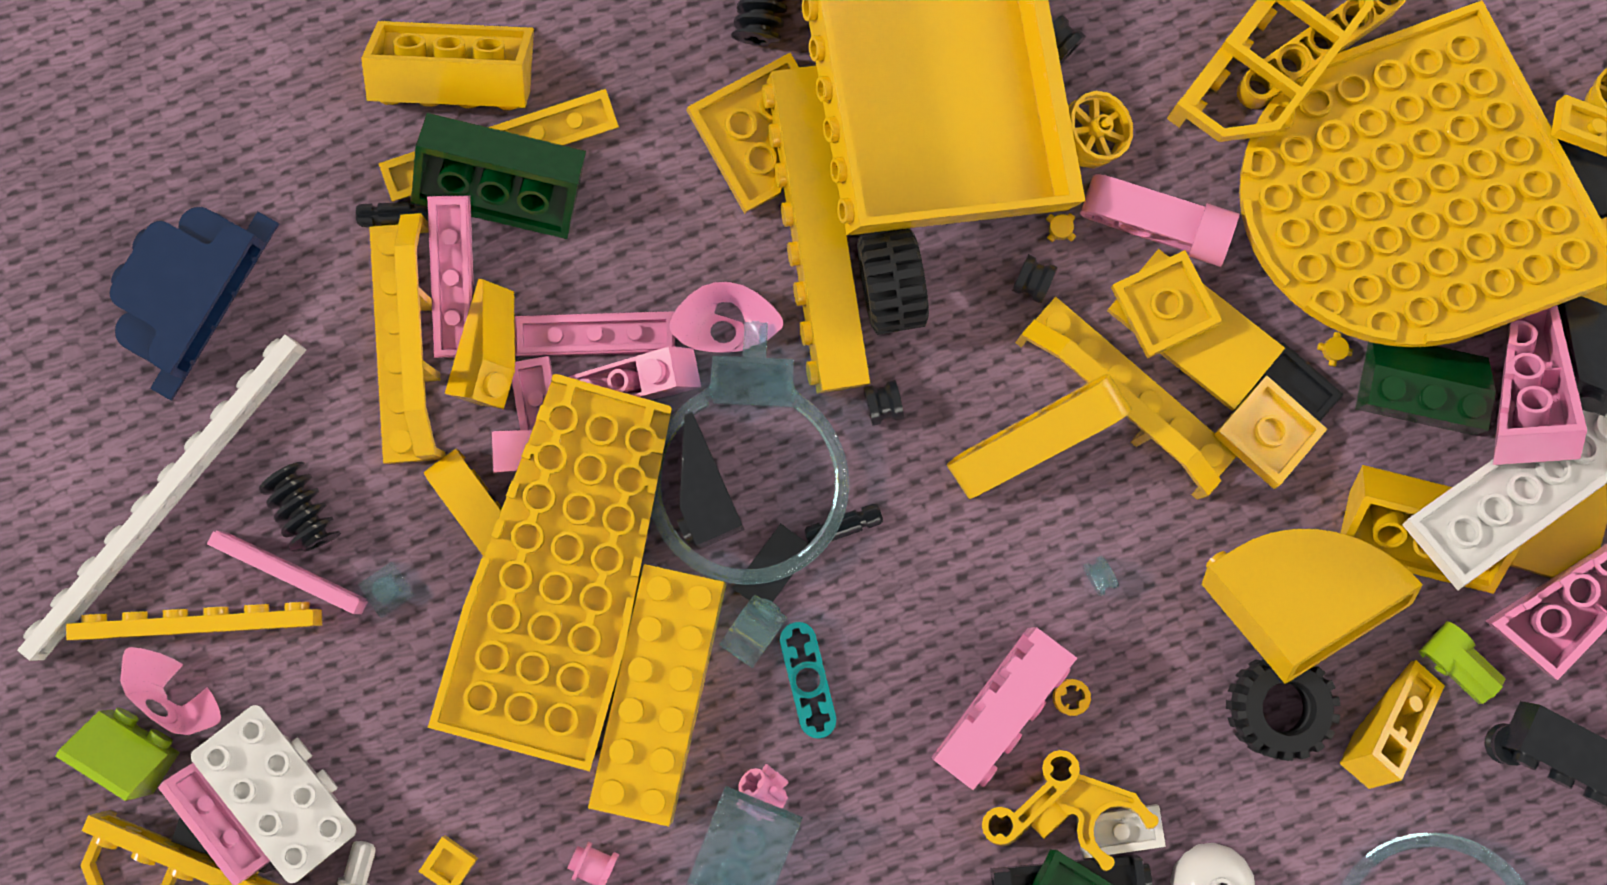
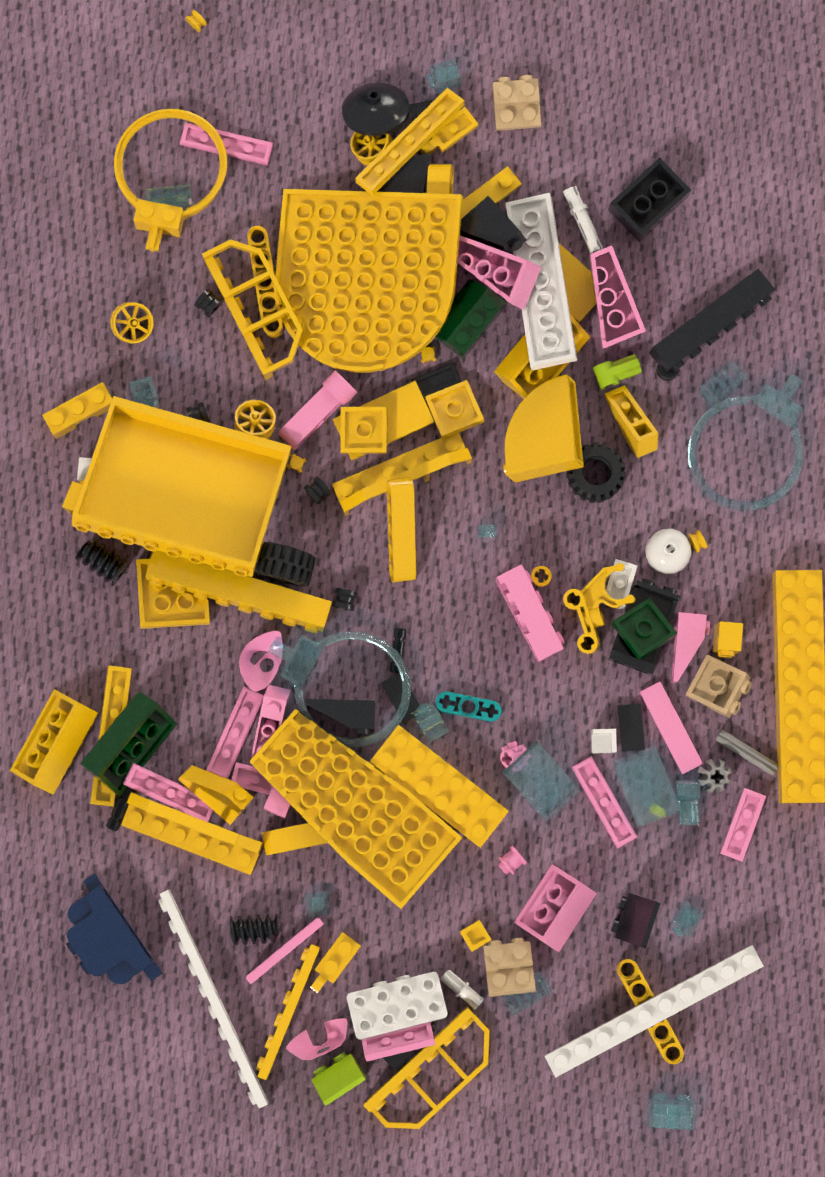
camera: 65 degrees left, 0 degrees up
none -> yellow plate [310,932,361,993]
none -> clear light blue slope [697,361,748,409]

